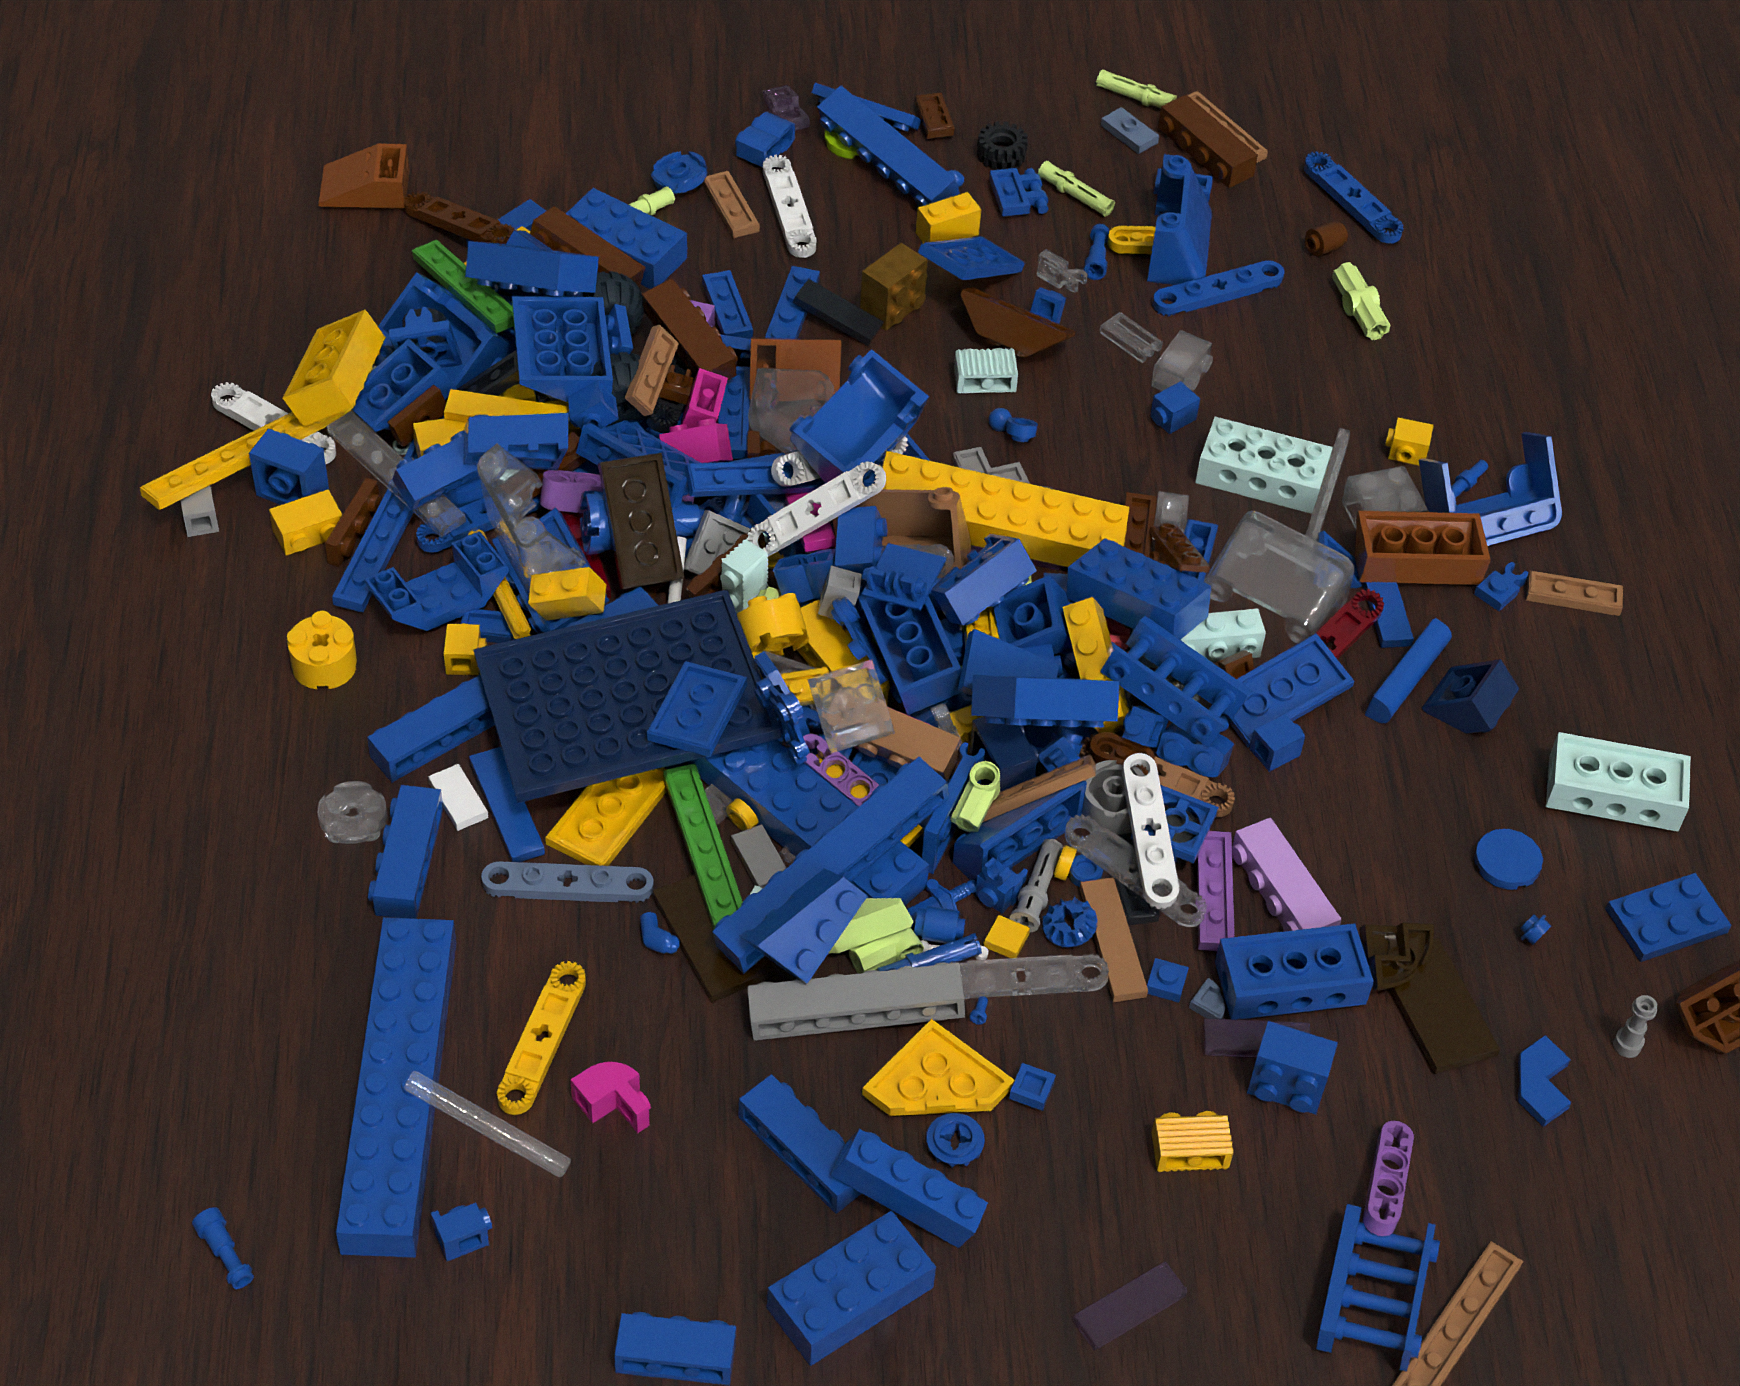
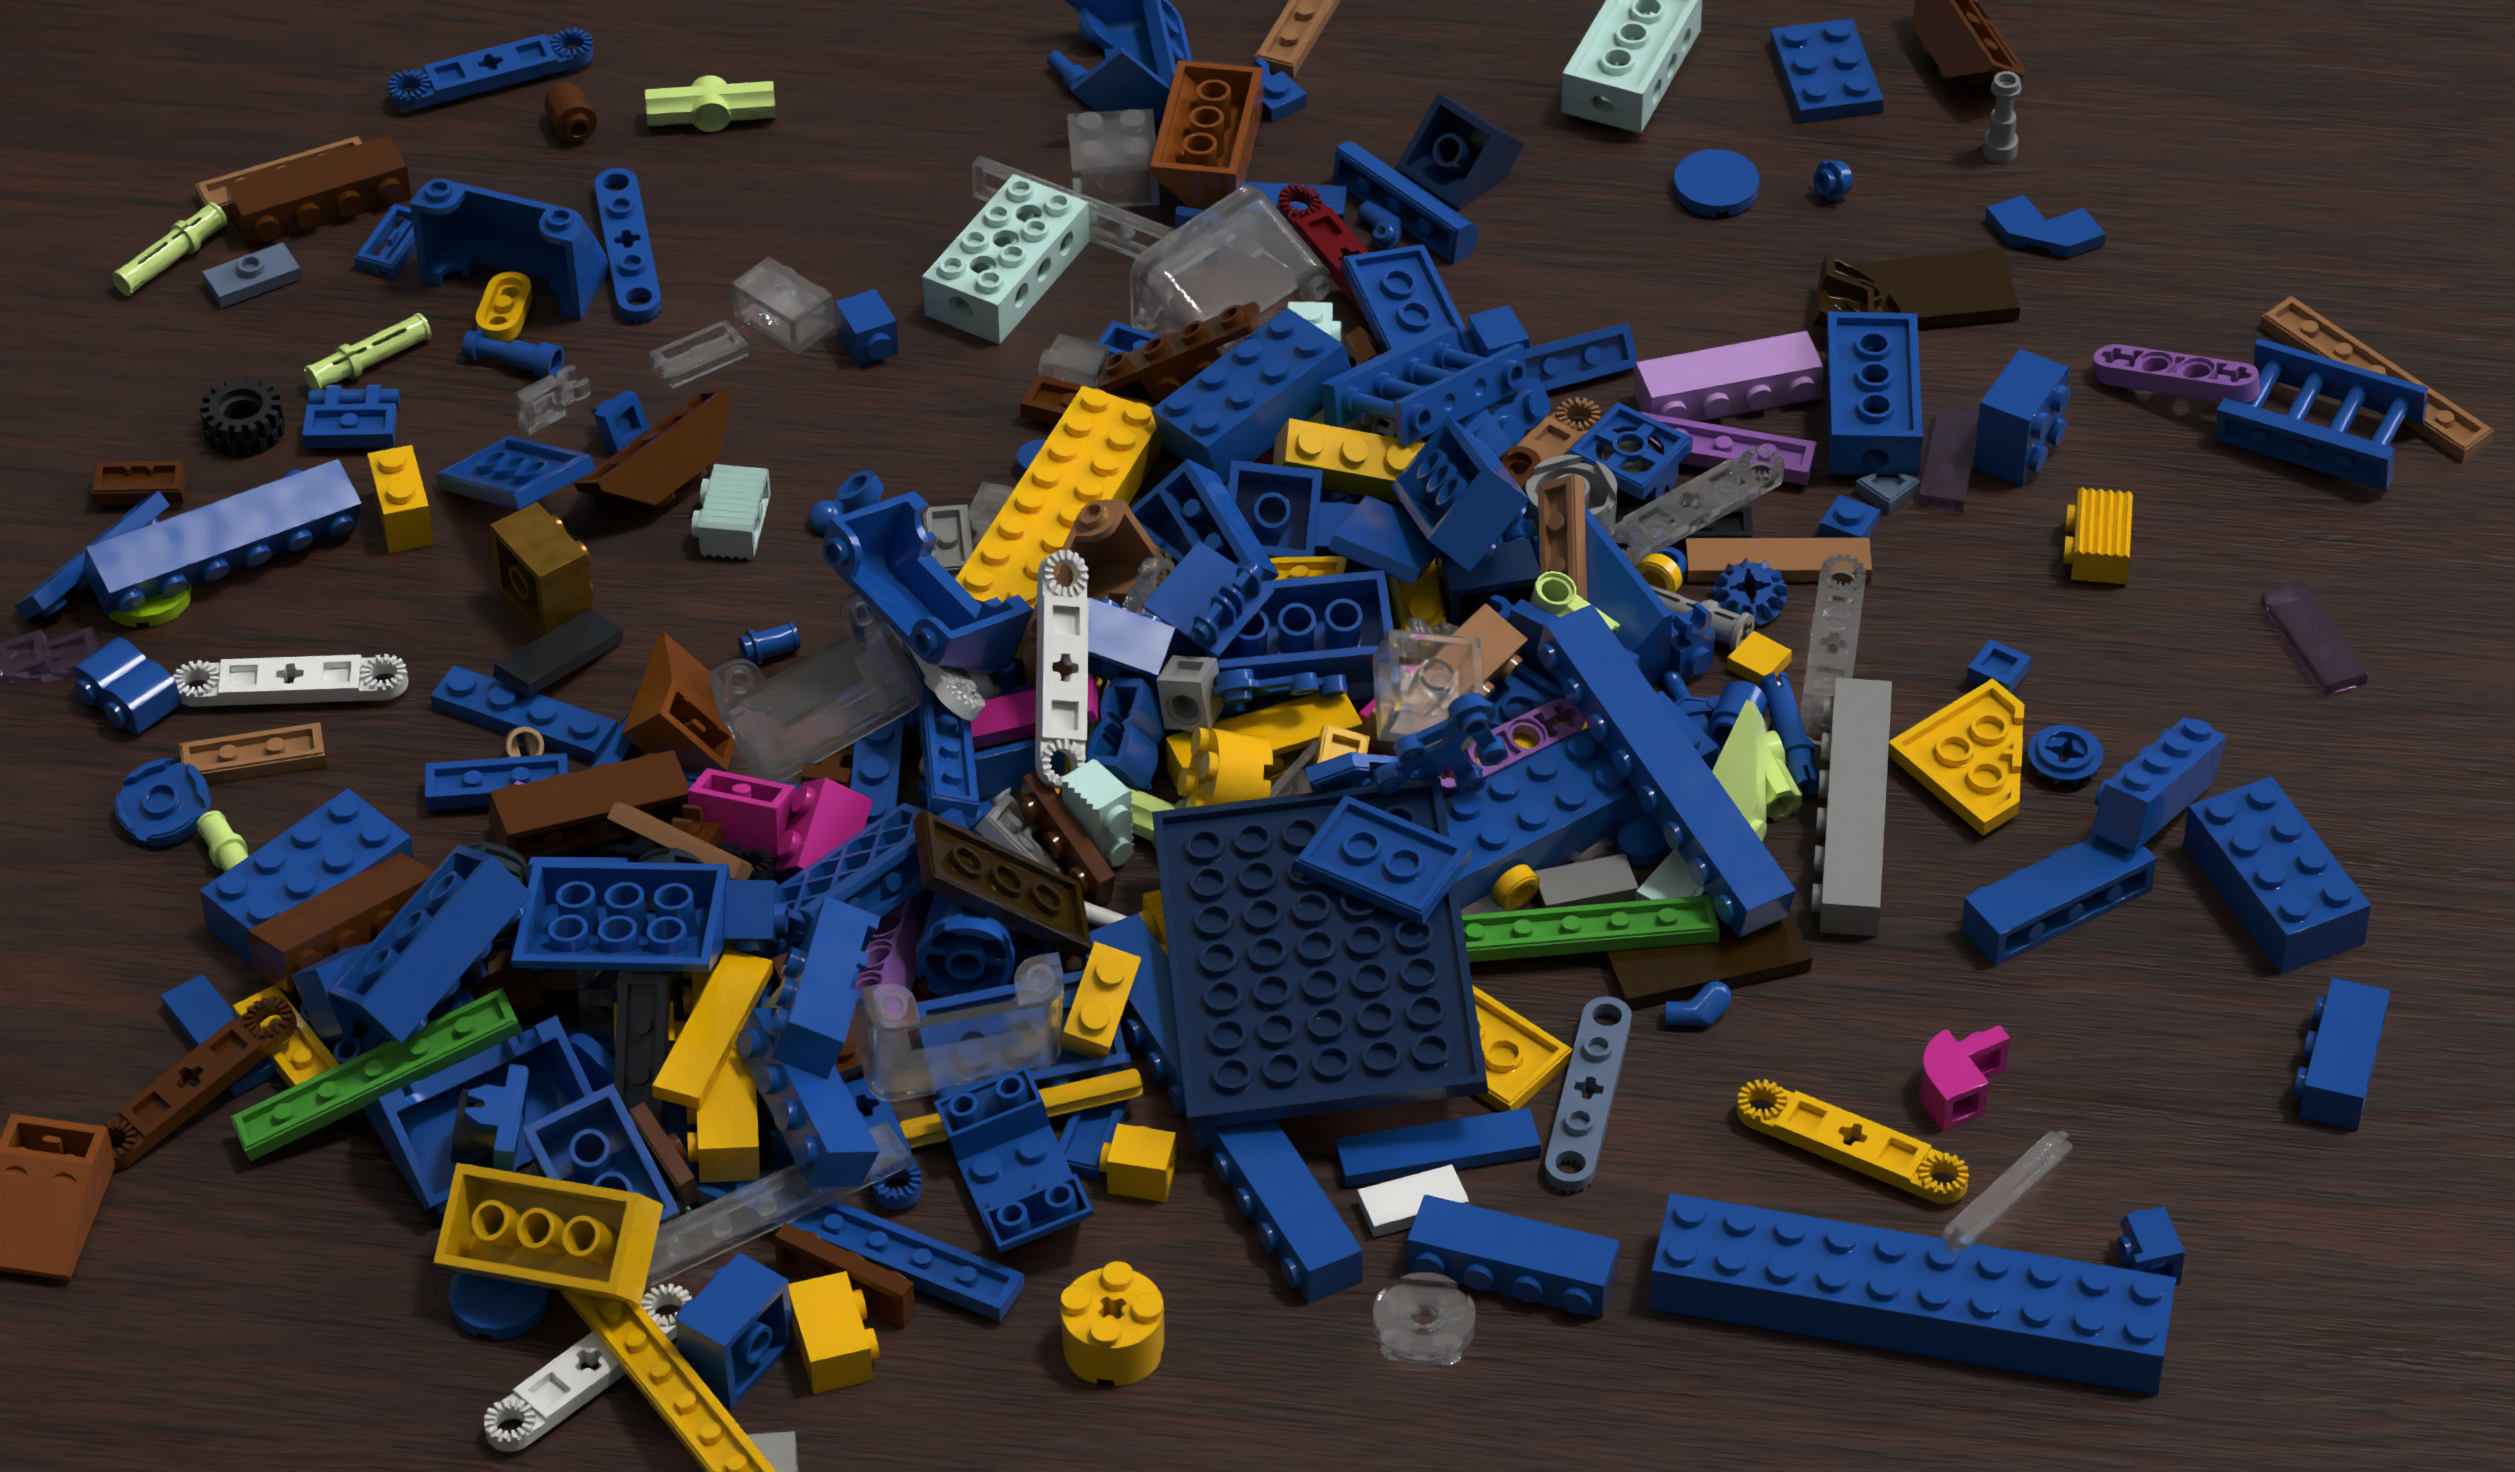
camera: 75 degrees left, 5 degrees down
blue wedge [739,868,868,983] -> none
white piece [1122,753,1179,909] -> none
yellow brick [1385,417,1433,466] -> none
none -> tan hinge [504,727,544,757]
none -> blue arm [1357,200,1401,250]
none -> blue plate [1524,323,1638,391]

